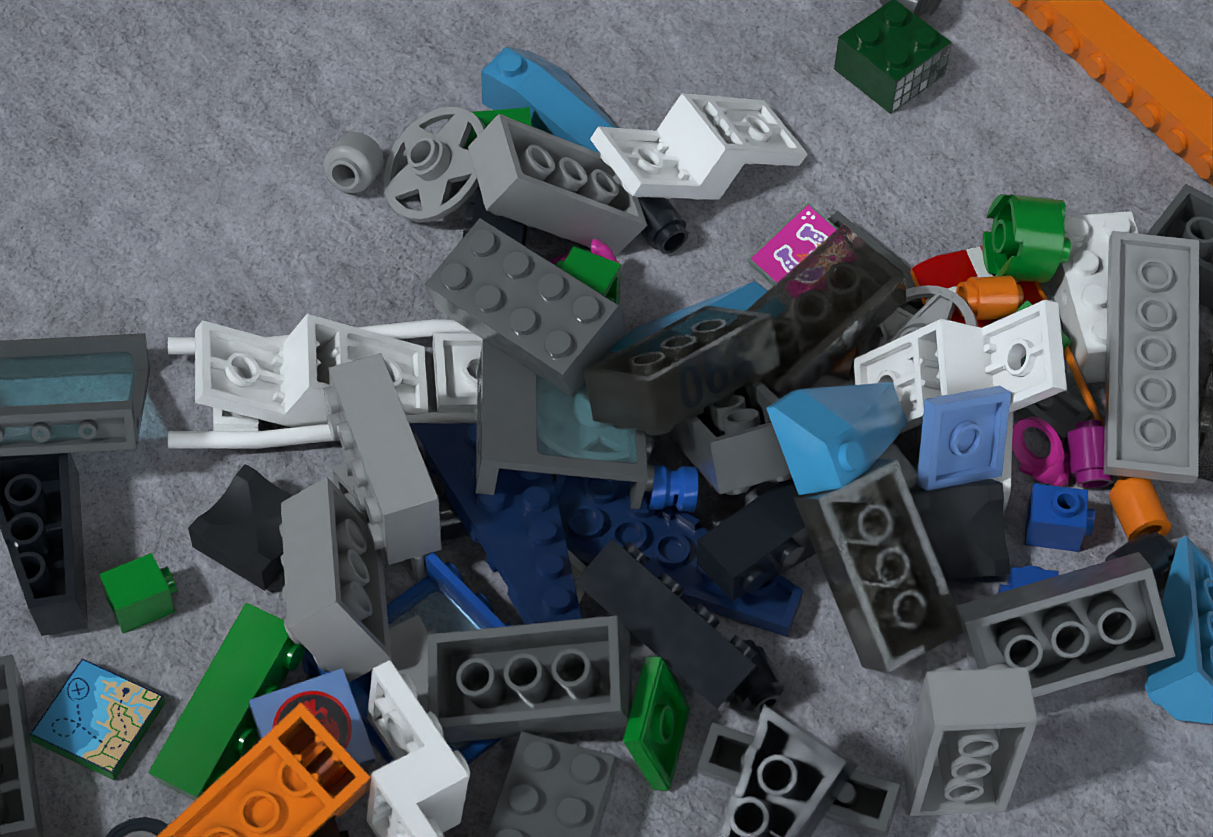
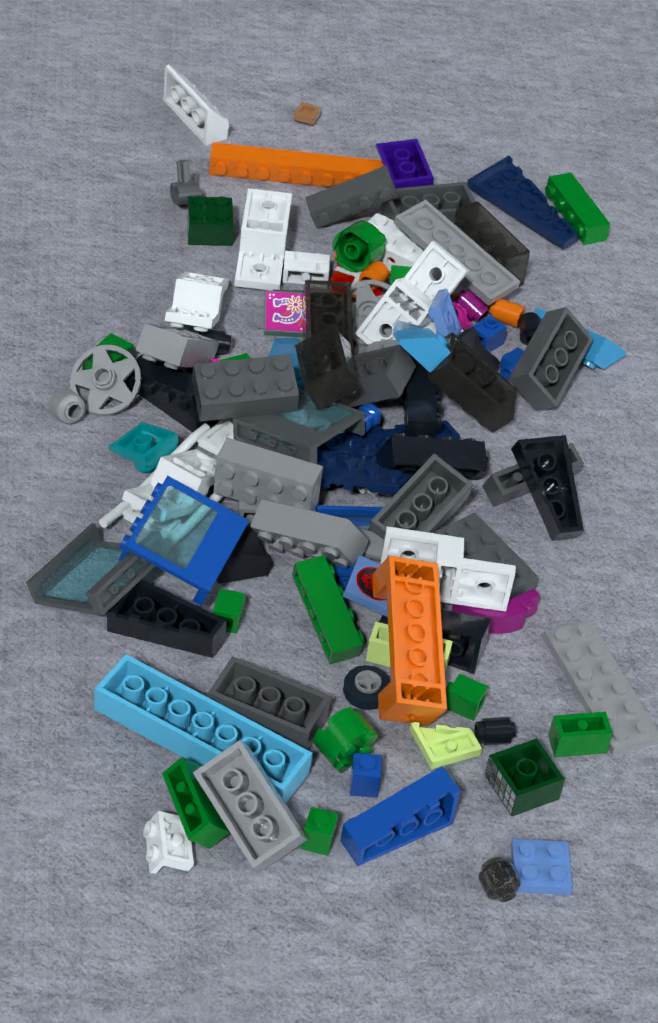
camera: 55 degrees left, 10 degrees down
tile [30,658,165,781] -> none
dark azure wedge [481,47,618,153] -> none
green tile [623,656,691,791] -> none
light grey brick [902,664,1037,816] -> none
none -> teal slope [108,421,179,473]
none -> panel [118,476,249,606]
none -> white bracket [234,188,292,291]
none -> white brick [282,251,330,287]
none -> dark grey brick [305,165,398,229]

